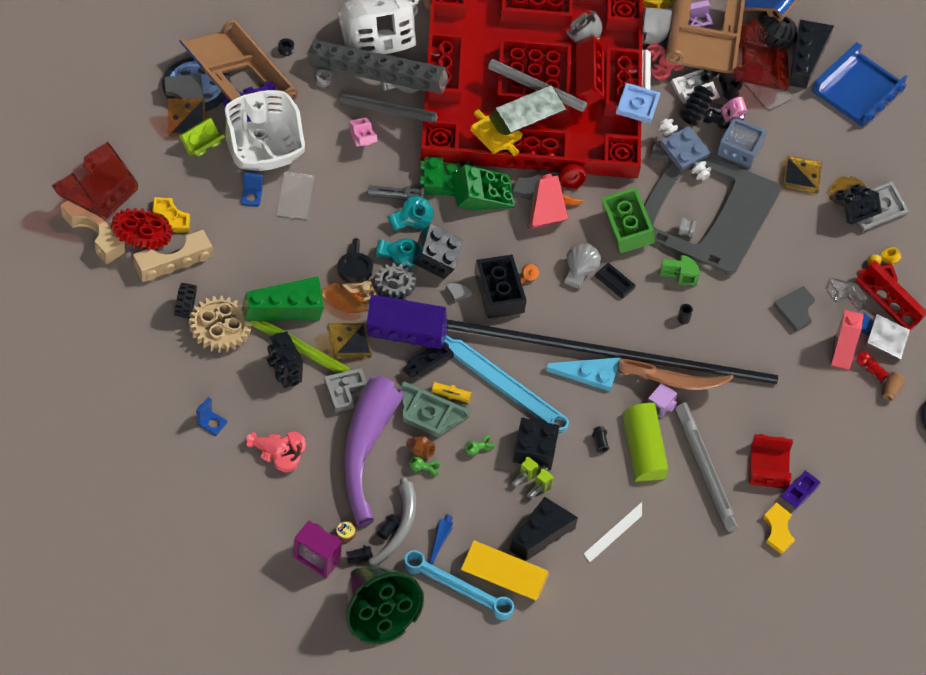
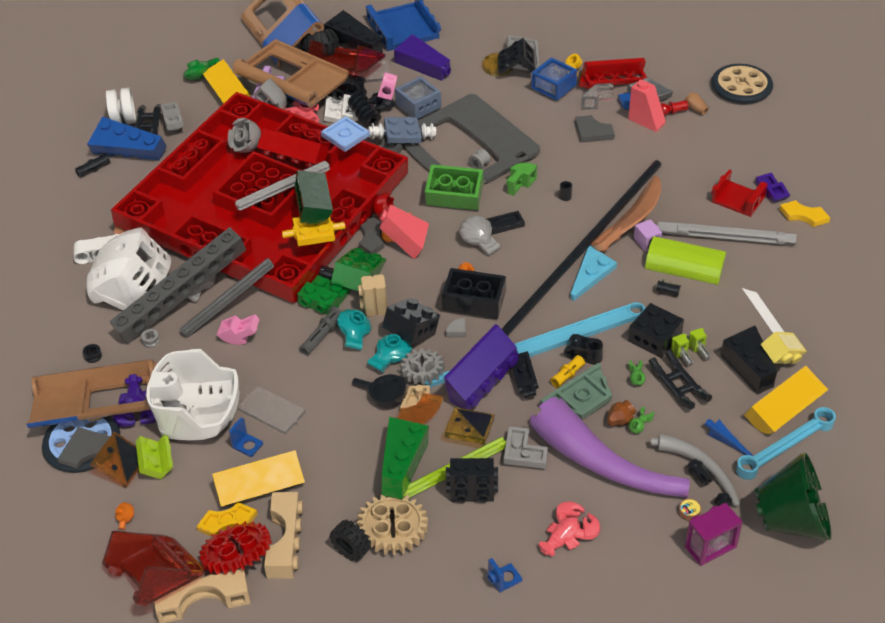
camera: 55 degrees left, 10 degrees down
clear yellow tile [782,156,822,194] -> none
none -> orange piece [115,502,134,530]
none -> yellow brick [212,450,305,507]
none -> tan brick [358,274,387,317]
none -> dark purple slope [394,34,451,81]
none -> blue piece [531,57,577,100]
none -> black piece [564,334,603,365]
none -> black piece [648,350,712,410]
none -> light yellow brick [761,332,807,364]

